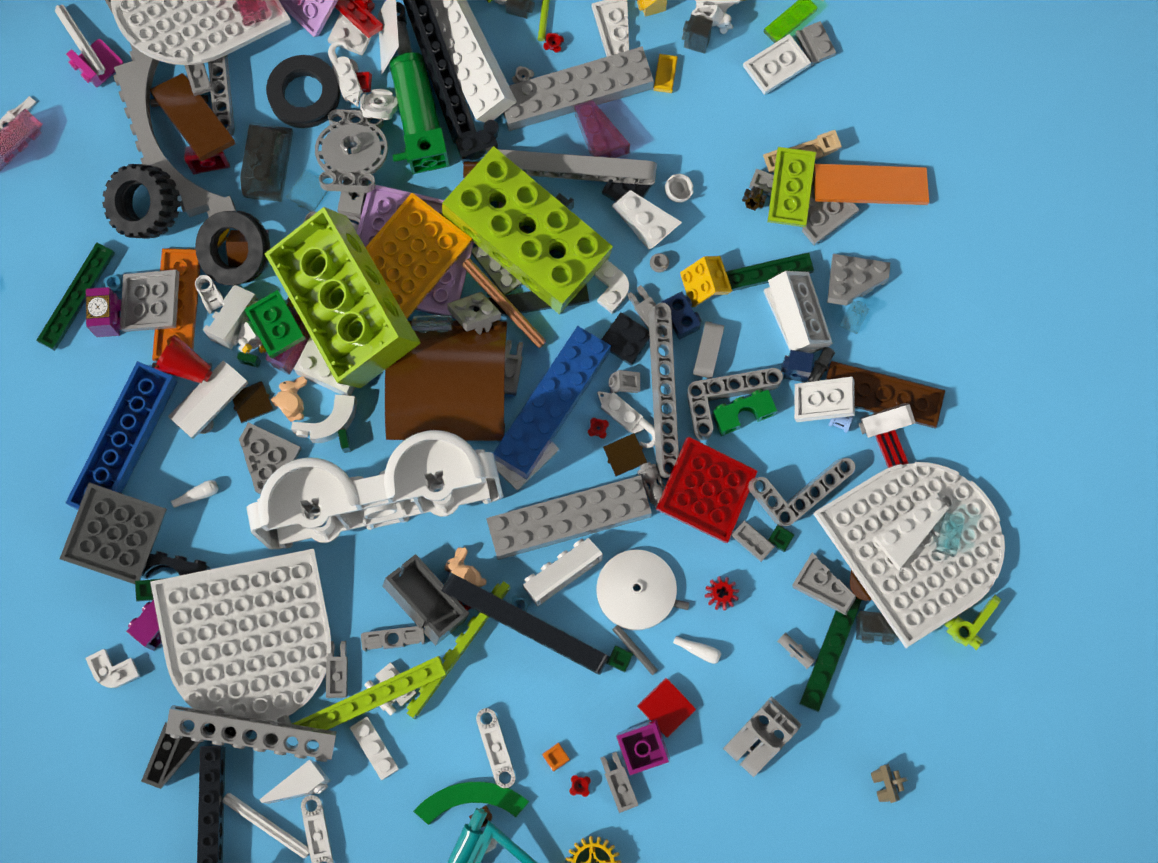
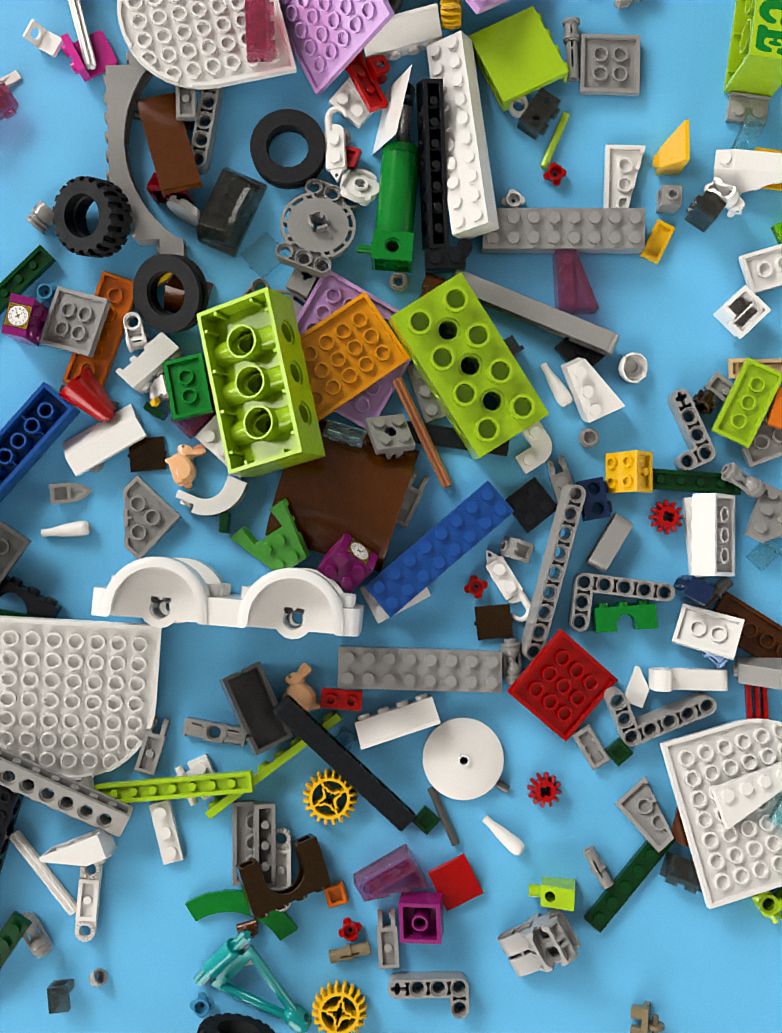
camera: 20 degrees right, 10 degrees up
none -> white bracket [23,19,63,57]
none -> light grey piece [25,200,54,235]
none -> light grey plate [49,483,92,504]
none -> light grey tile [167,195,204,227]
none -> bright green wing [230,498,310,571]
none -> light grey slope [232,800,276,888]
none -> dark brown arch [234,833,332,919]
none -> yellow gear [303,768,358,825]
none -> magenta brick [317,532,378,593]
none -> red bracket [320,687,363,711]
none -> dark tan pin [329,940,371,964]
none -> clear pink wedge [353,844,428,902]
none -> light grey beam [388,971,469,1019]
none -> light grey plate [389,272,409,292]
none -> lime torso [529,877,575,911]
none -> white piece [540,362,573,407]
none -> white tile [624,665,649,708]
none -> red gear [648,500,684,534]
none -> white beam [648,667,728,692]
none -> light grey brick [656,185,682,213]
none -> light grey beam [667,389,716,471]
none -> white plate [713,285,771,339]
none -> light grey piece [721,462,766,498]

